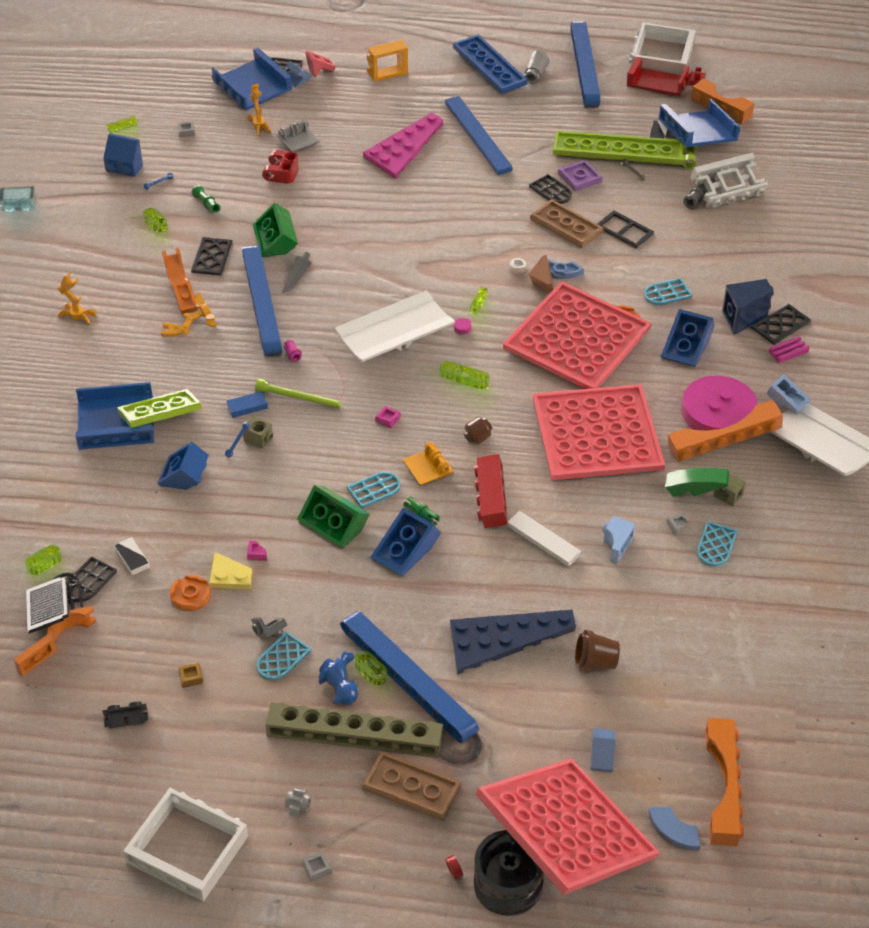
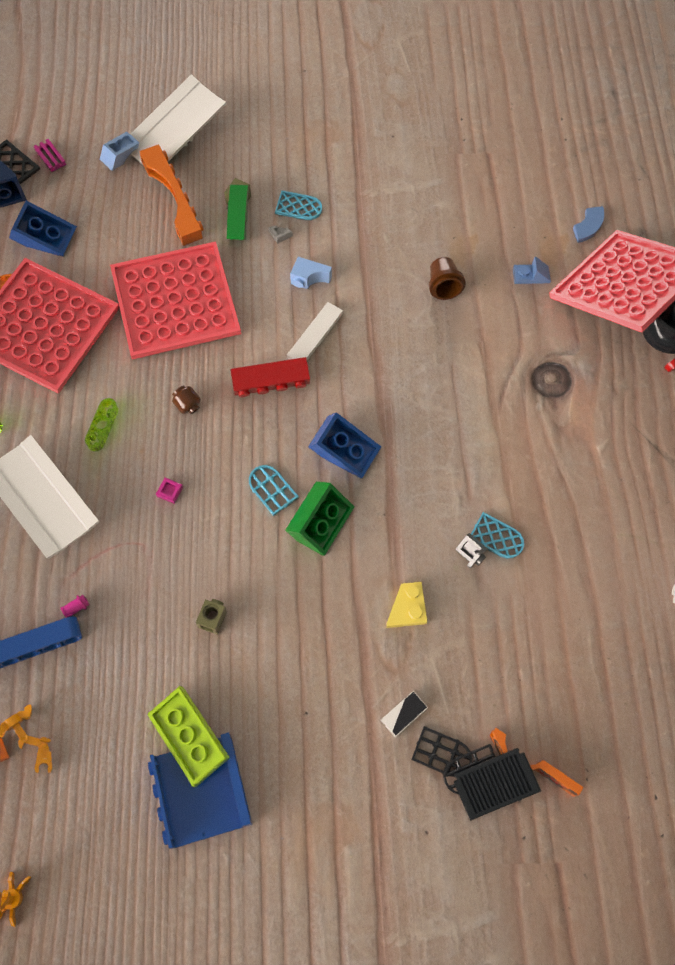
camera: 100 degrees left, 20 degrees up
clear neon green beam [25,545,62,575] -> none
black hinge [102,701,149,729] -> none
blue slope [157,442,209,490] -> none
orange tile [170,575,211,611] -> none
pearl gold tile [178,663,203,688] -> none
blue hinge [225,422,250,457] -> none
blue tile [227,392,268,418] -> none
dark pink tile [247,540,267,561] -> none
lime piece [255,378,341,408] -> none
olive brick [265,703,443,758] -> none
light grey gear [285,787,311,817] -> none
blue animal [318,651,358,705] -> none
blue beam [340,610,479,743] -> none
clear neon green beam [354,651,387,686] -> none
medium nougat tile [362,751,462,821] -> none
light orange hinge [403,442,454,486] -> none
green pin [403,496,440,525] -> none
dark blue wing [450,609,576,675] -> none
dark pink tile [454,318,471,334] -> none
dark pink brick [681,376,758,431] -> none
orange arch [705,718,744,846] -> none

